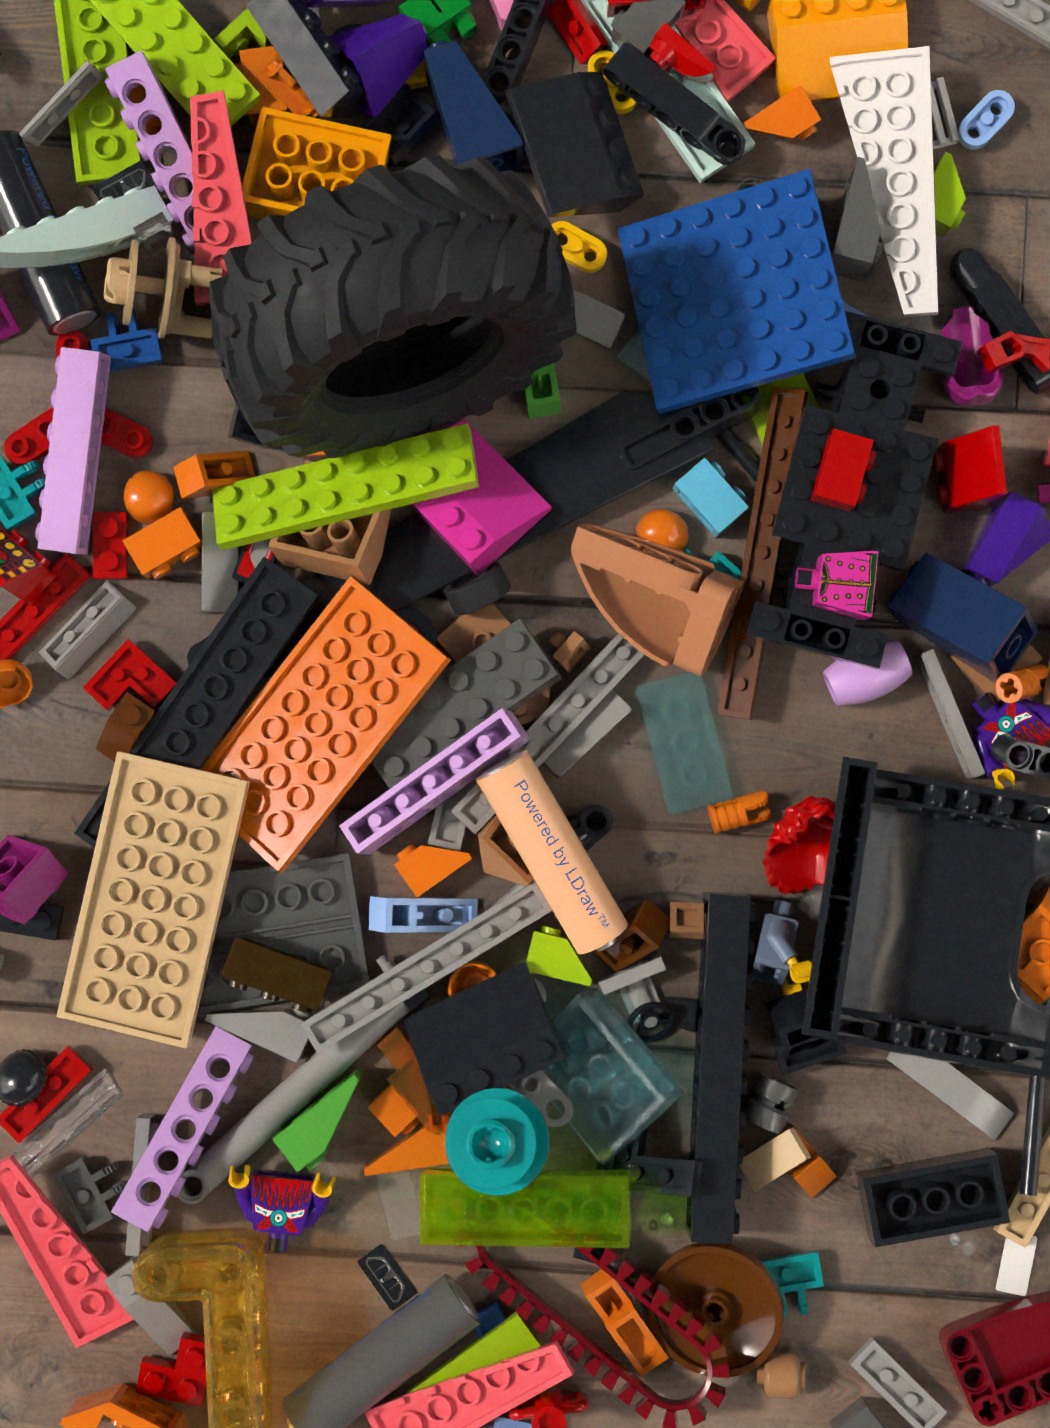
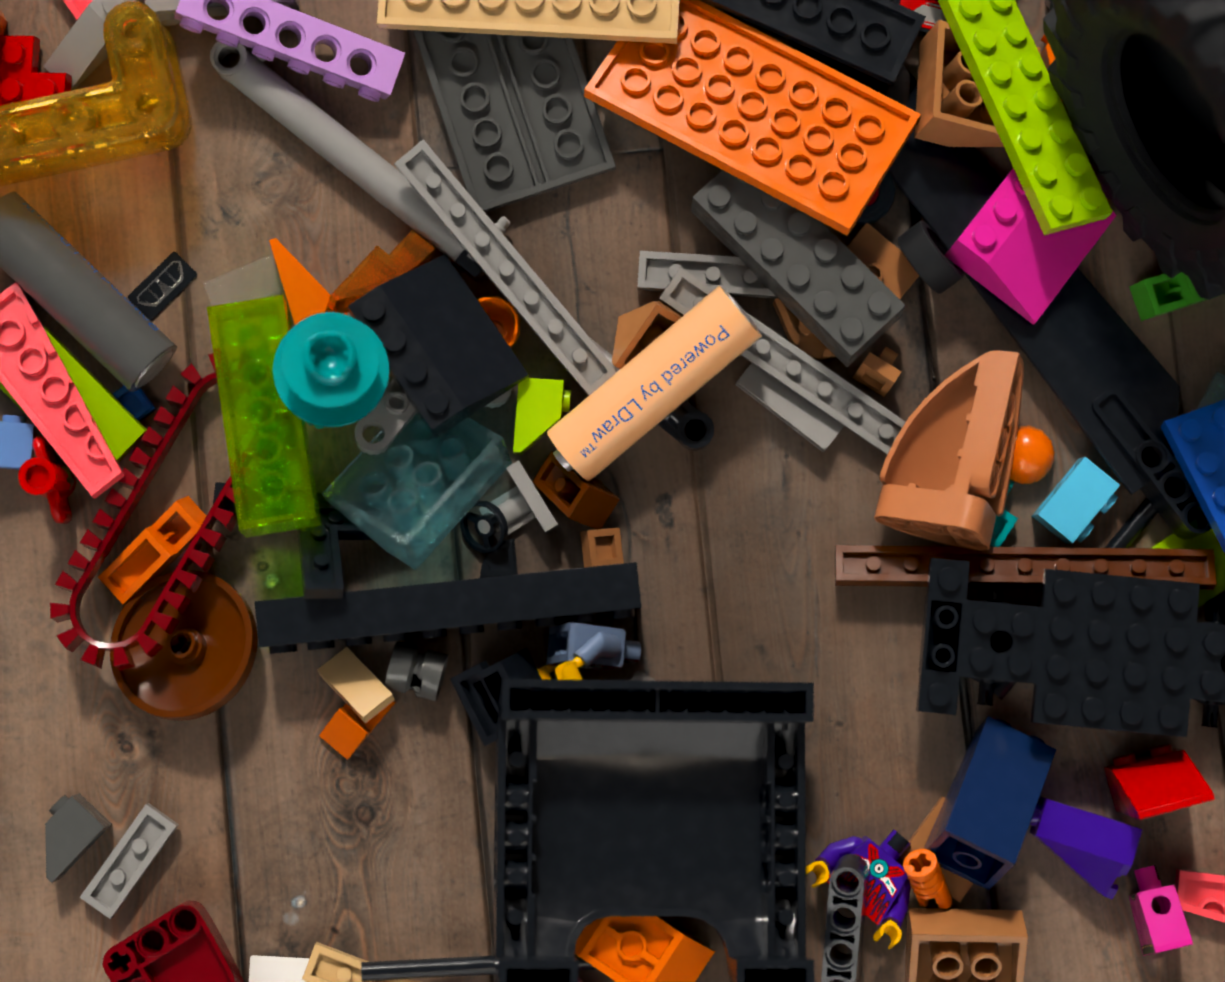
camera: 85 degrees right, 0 degrees up
light grey slope [204,1008,312,1063] -> none
dark brown brick [221,936,334,1014] -> none
torso [228,1165,336,1253] -> none
bright green slope [272,1067,364,1172] -> none
lavender brick [339,708,530,855] -> none
orange brick [367,1080,421,1137] -> none
light blue slope [369,896,478,933] -> none
orange slope [394,843,473,898] -> none
clear light blue tile [635,672,734,815] -> none
orange hinge [707,791,771,834] -> none
medium nougat head [757,1351,806,1399] -> none
teal hinge [758,1250,824,1318] -> none
red hair [763,796,835,895] -> none
dark pink torso [795,551,879,620] -> none
red brick [810,429,876,512] -> none
lavender piece [823,641,913,706] -> none
black brick [856,1148,1010,1248] -> none
light grey slope [885,1052,1014,1140] -> none
light grey tile [915,649,985,779] -> none

